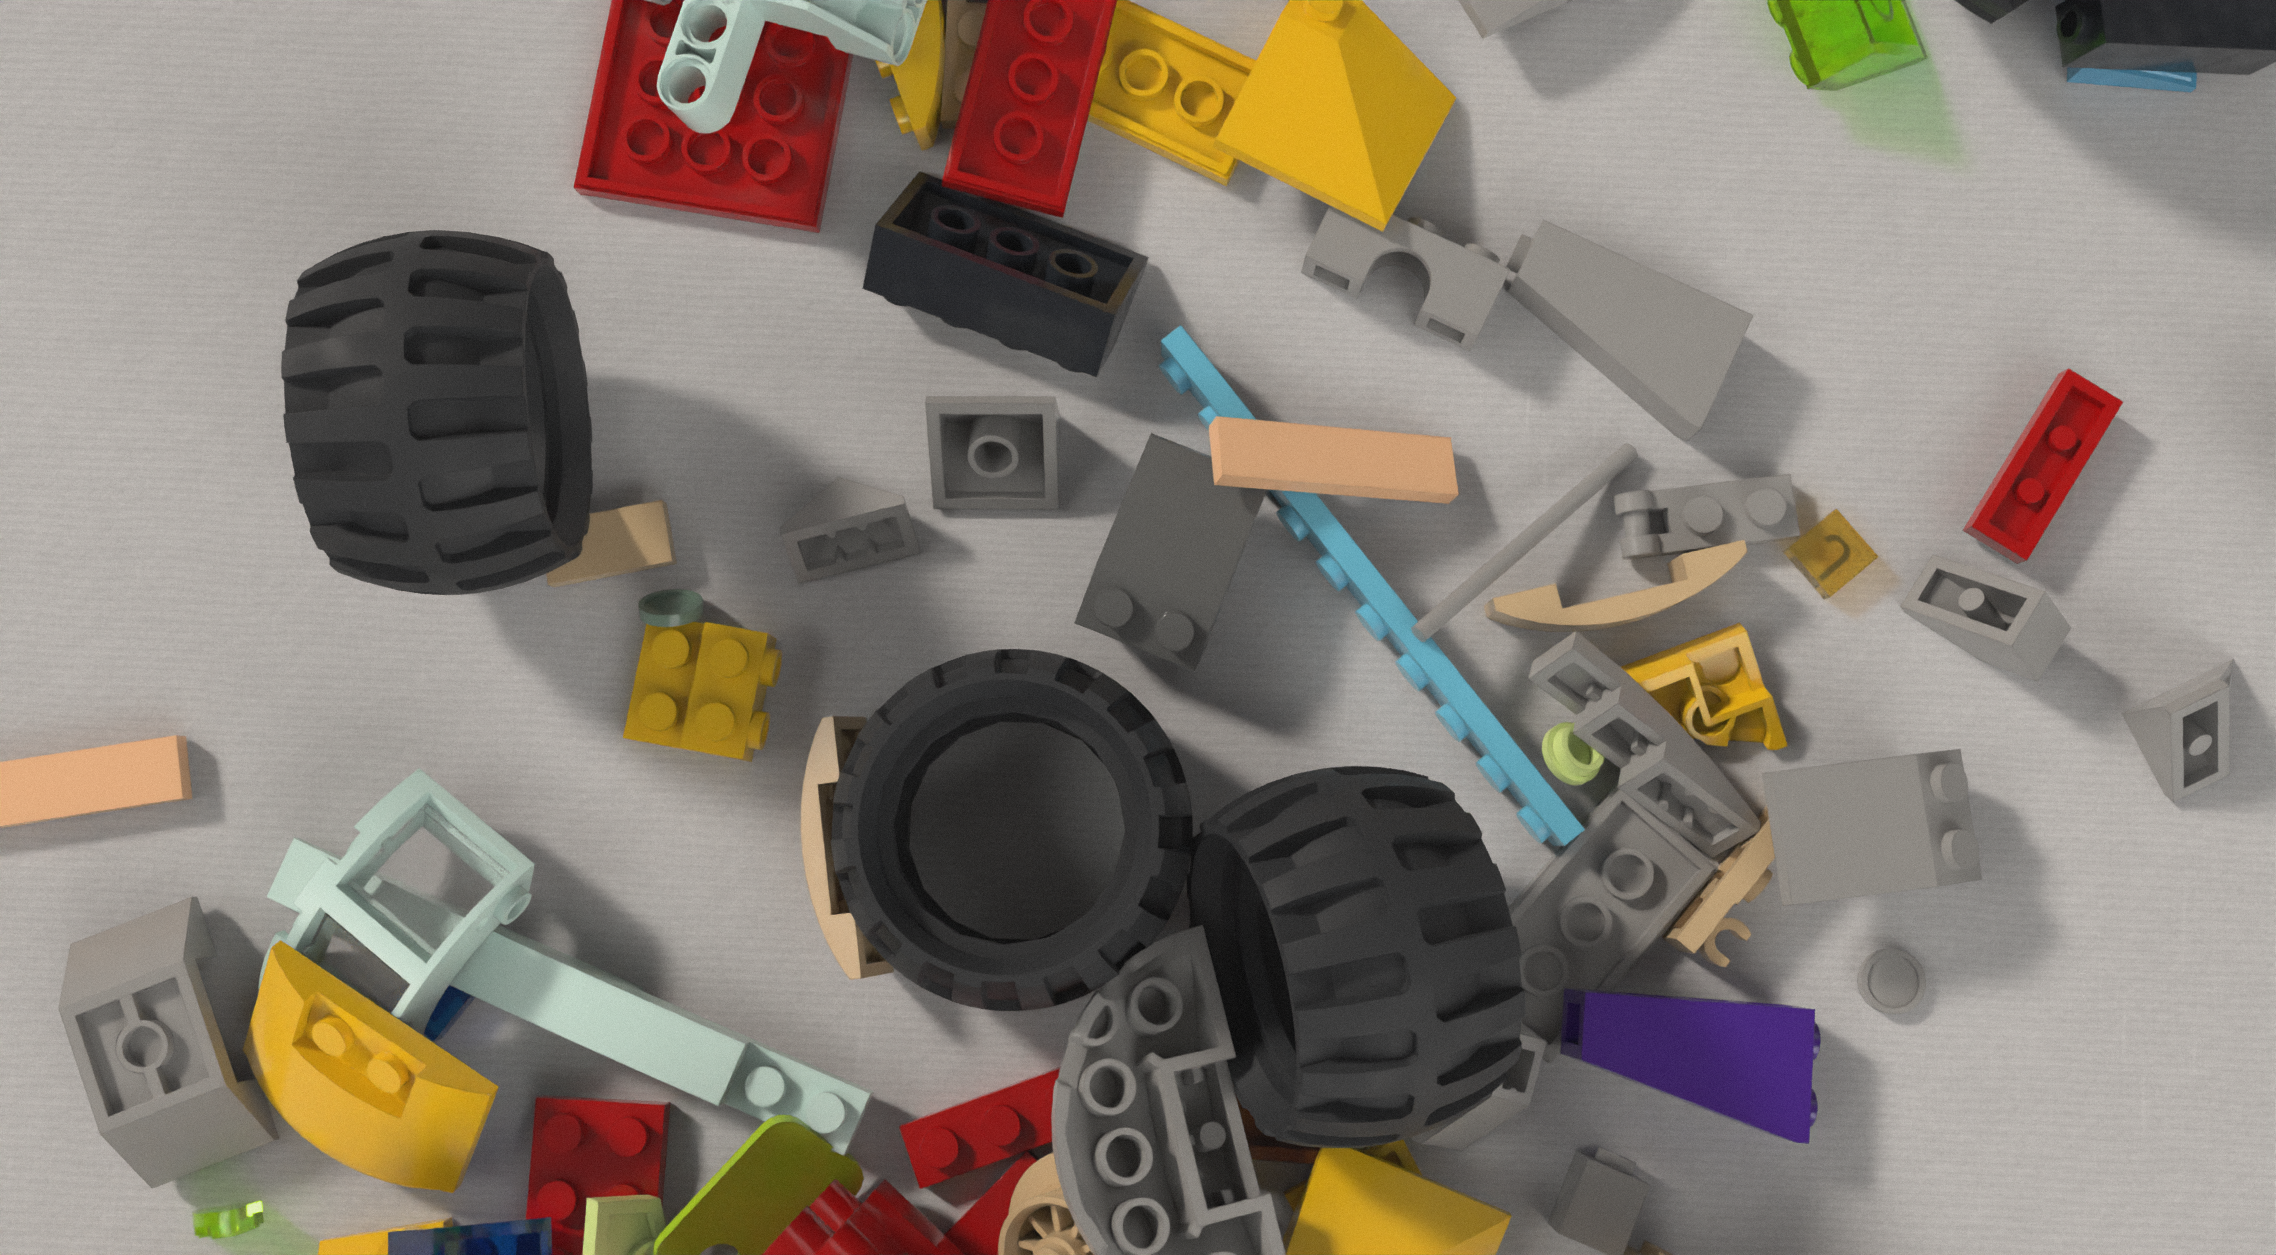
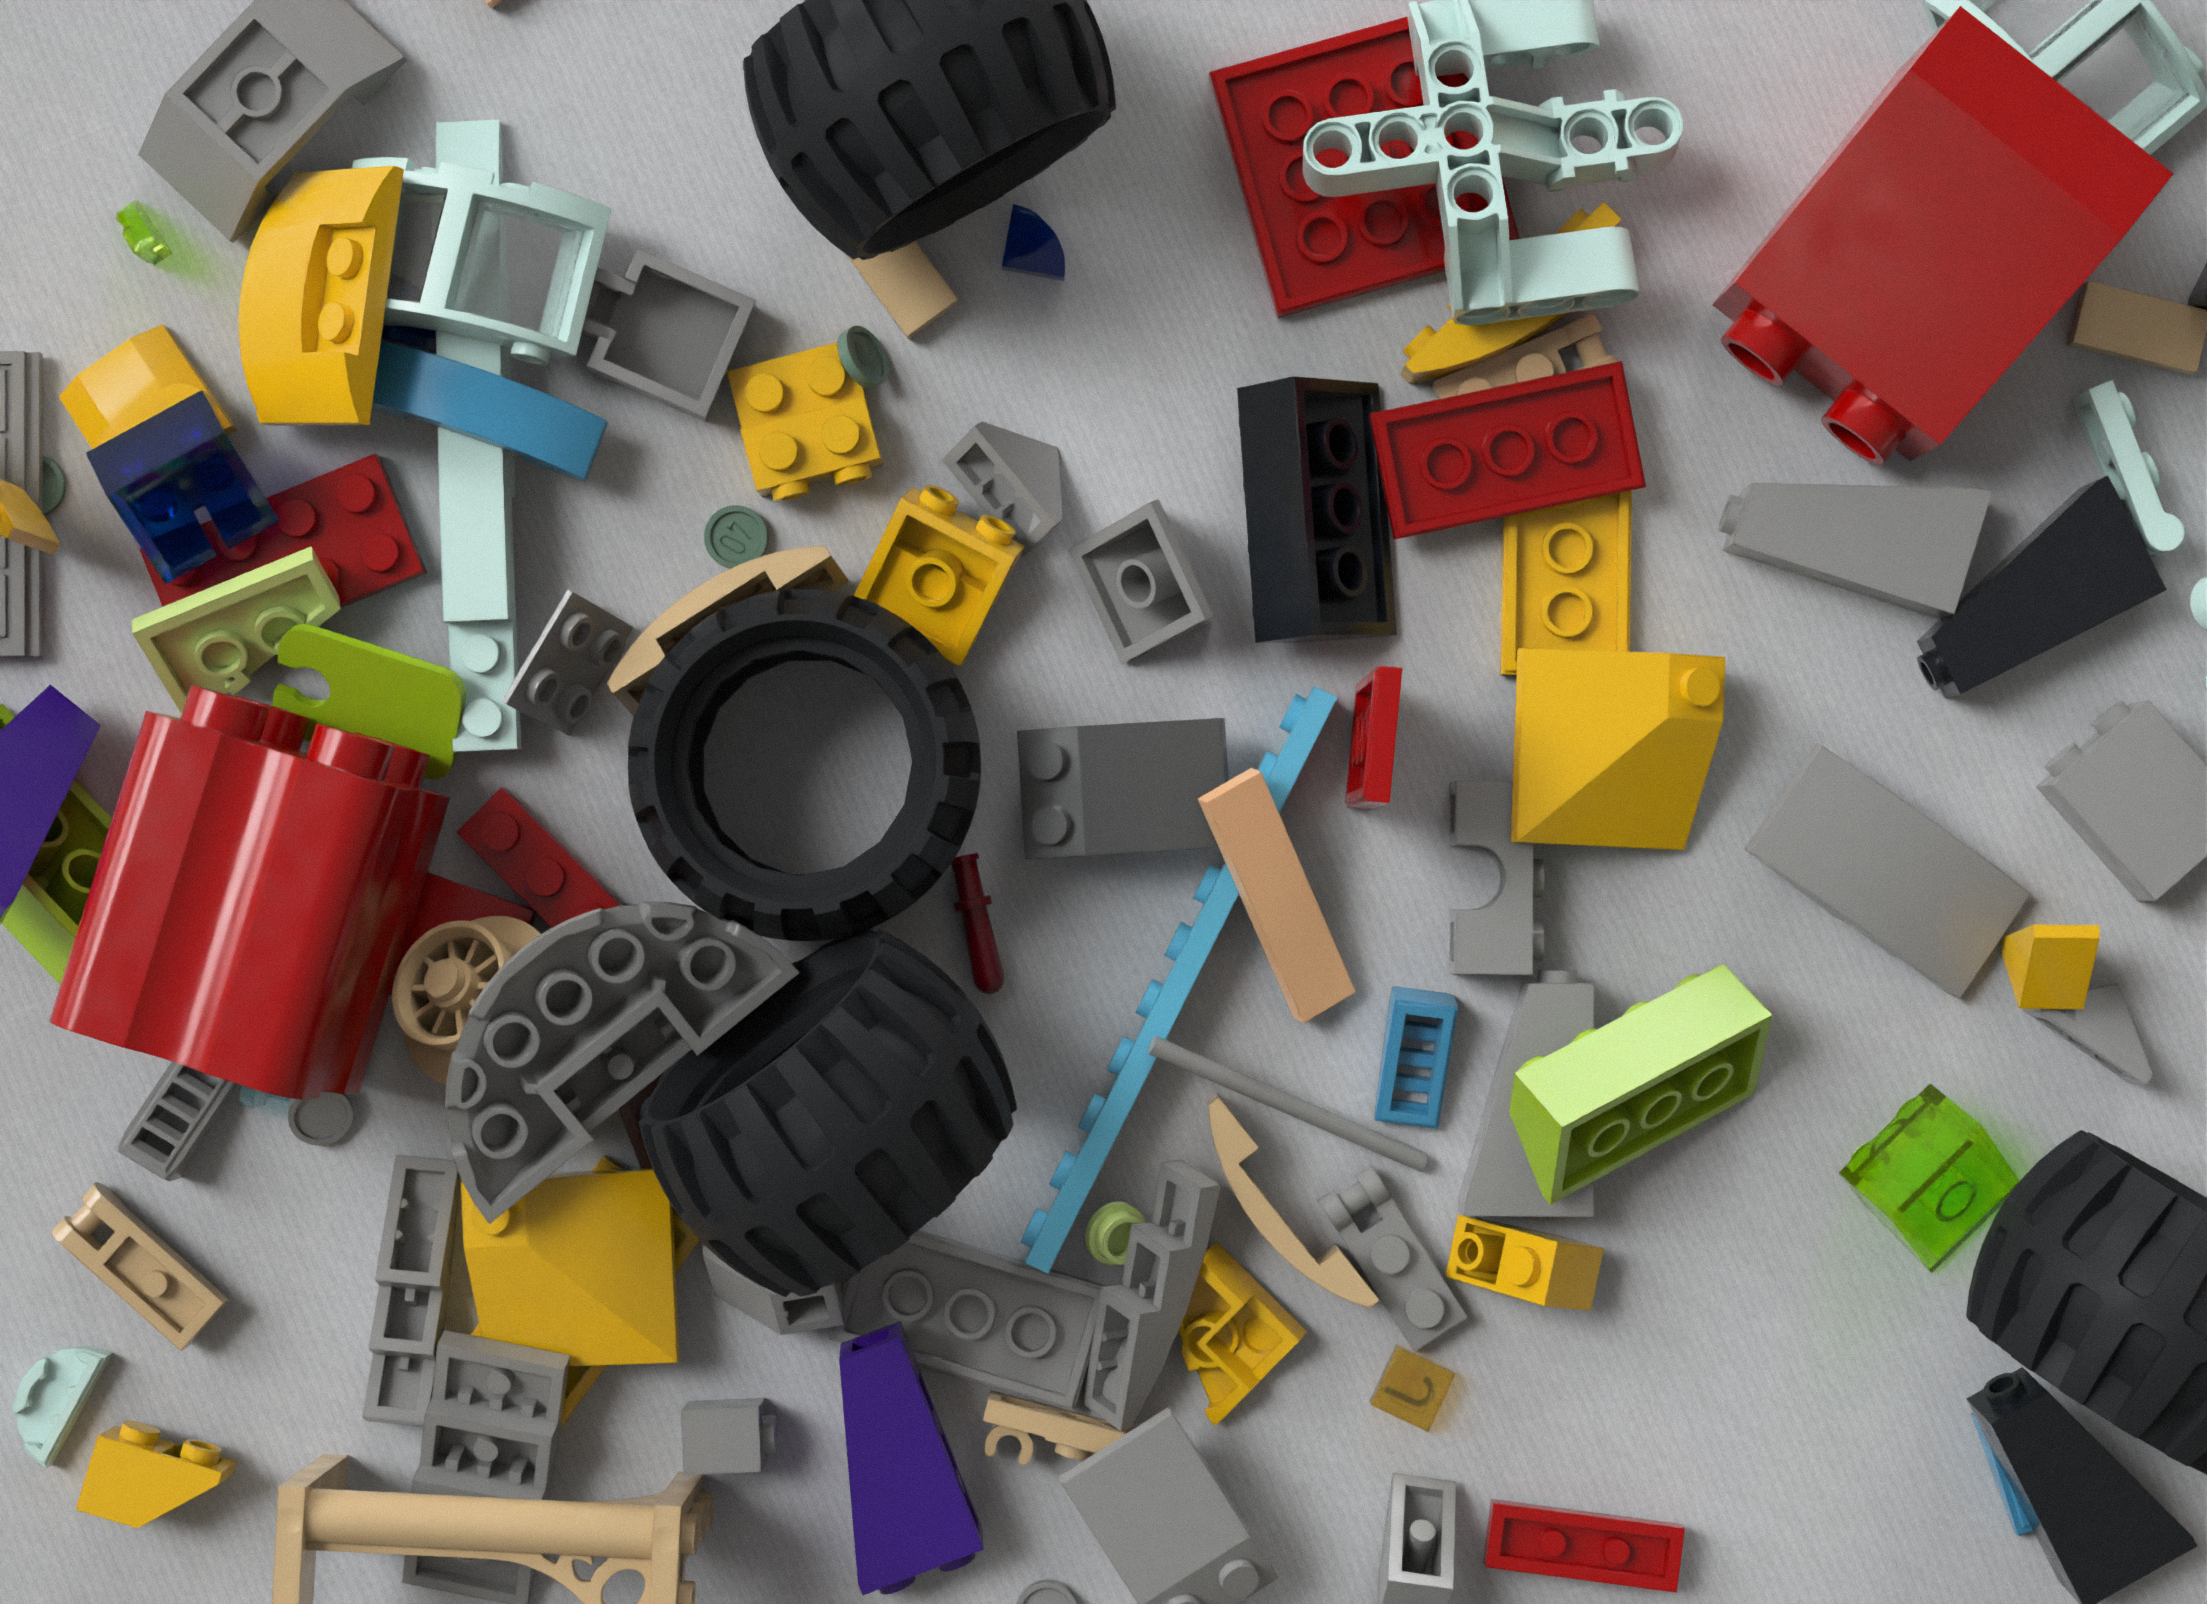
camera: 60 degrees right, 5 degrees up
none -> dark azure slope [372,341,608,482]
none -> light grey hinge [501,589,633,736]
none -> light grey piece [581,248,756,421]
none -> sand green piece [704,505,769,569]
none -> yellow plate [854,485,1025,667]
none -> dark red piece [950,852,1005,994]
none -> clear blue tile [1002,204,1065,281]
none -> red tile [1345,665,1403,810]
none -> dark azure slope [1374,986,1458,1129]
none -> yellow slope [1445,1214,1604,1311]
none -> lime slope [1509,964,1772,1205]

